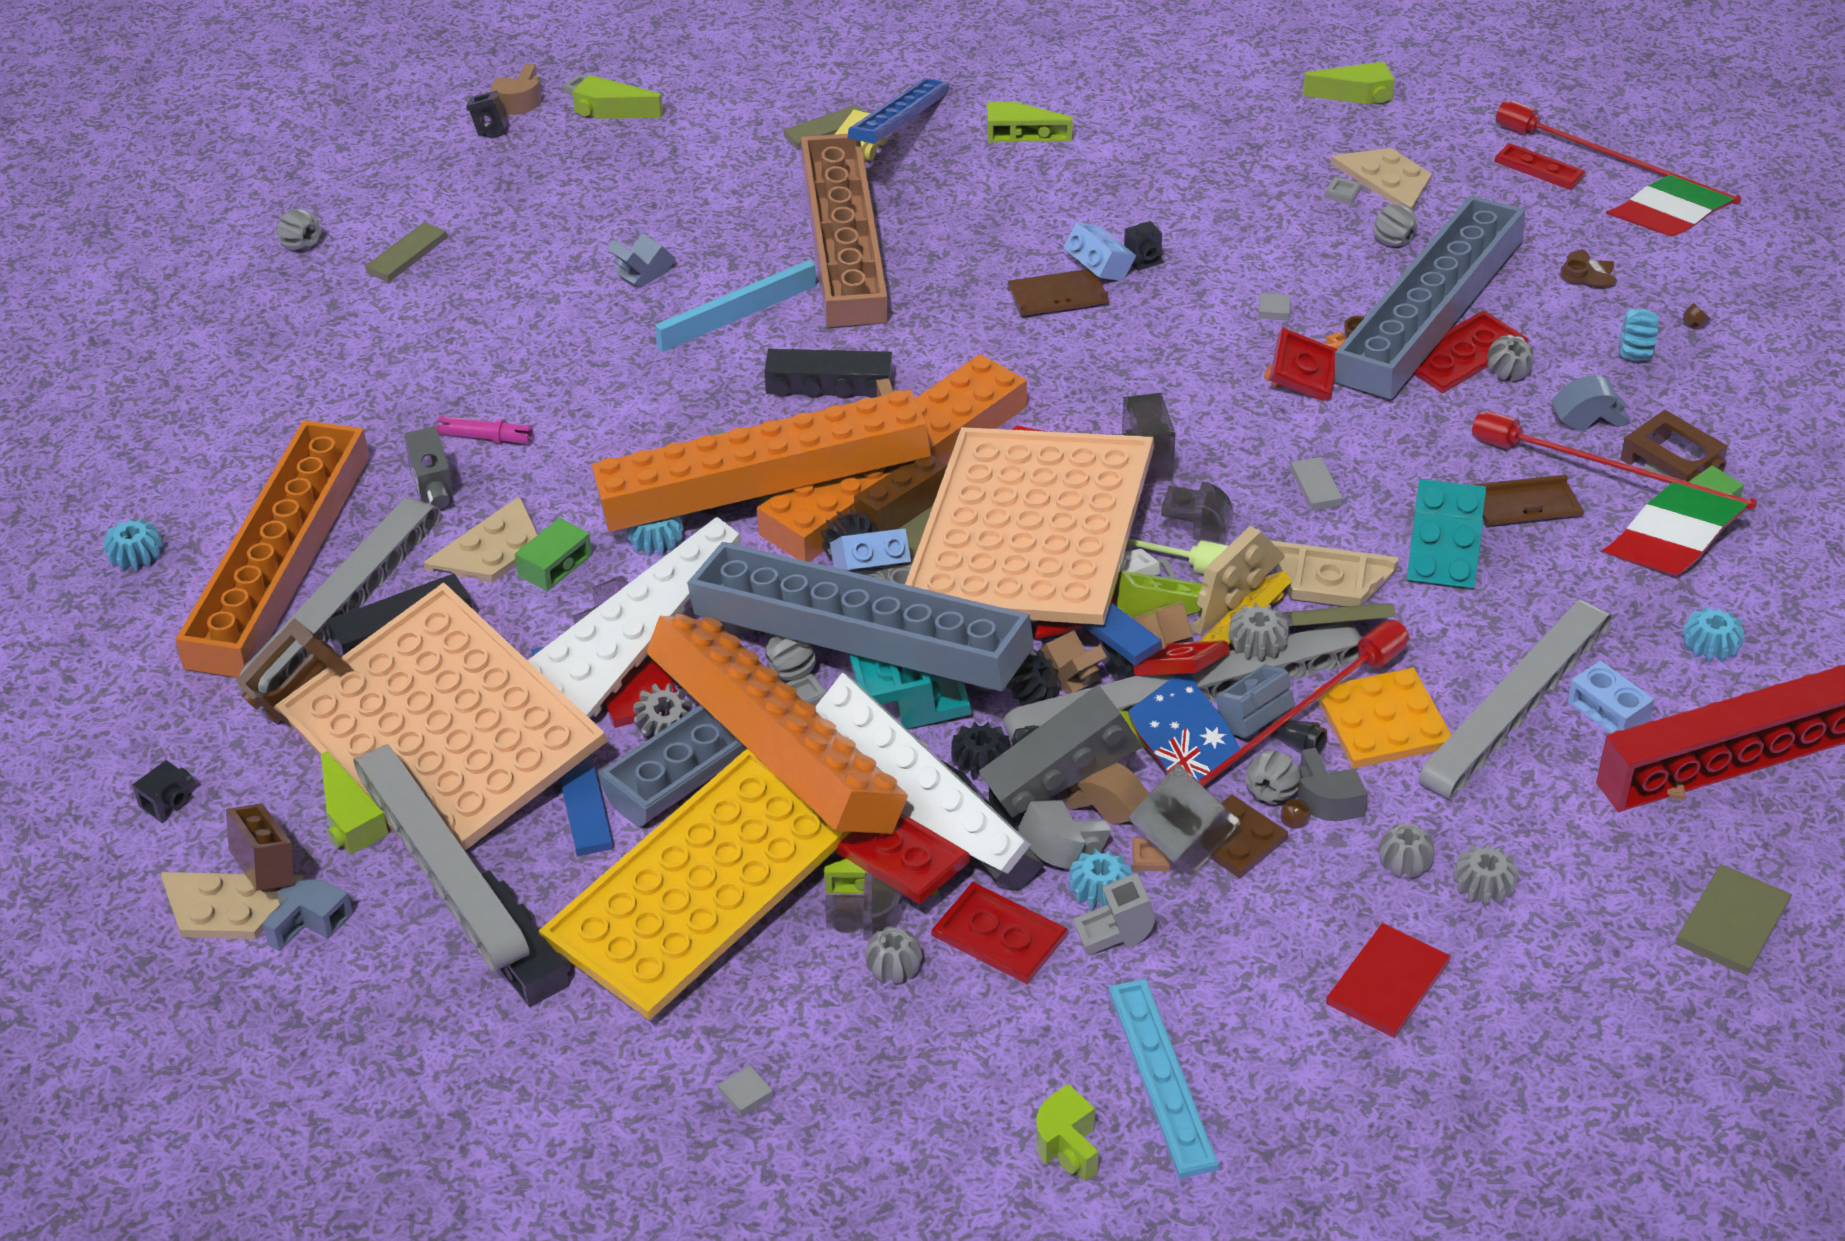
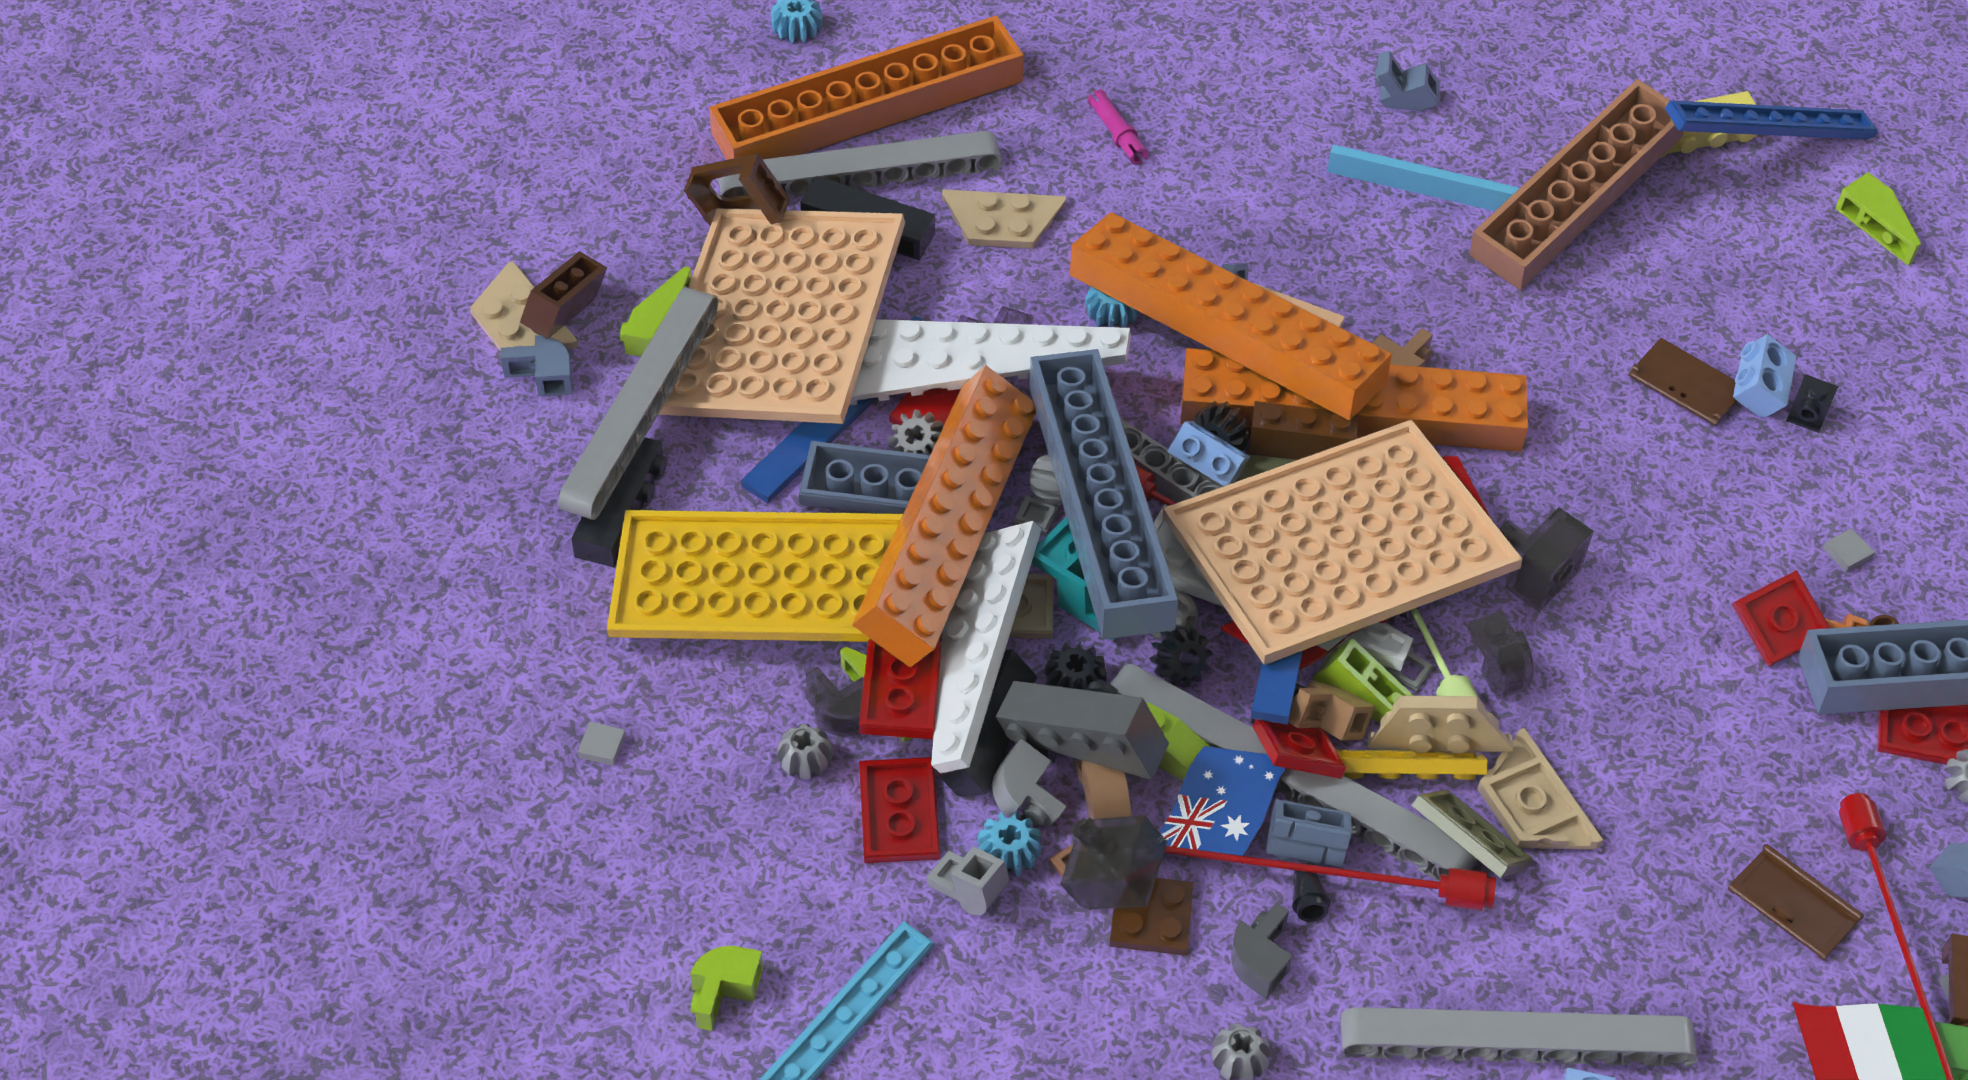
camera: 50 degrees right, 10 degrees up
black brick [132,760,194,823] -> none
dark grey torso [404,426,453,509] -> none
bright green brick [515,518,592,592] -> none
black brick [764,348,893,398] -> none
olive tile [784,104,864,150] -> none
medium nougat brick [1039,630,1107,694] -> none
light grey gear [1228,603,1289,661] -> none
light grey piece [1245,750,1301,804] -> none
reddish brown hinge [1280,799,1310,829] -> none
light grey tile [1290,457,1343,511] -> none
light orange plate [1315,667,1452,769] -> none
teal bracket [1406,479,1486,588] -> none

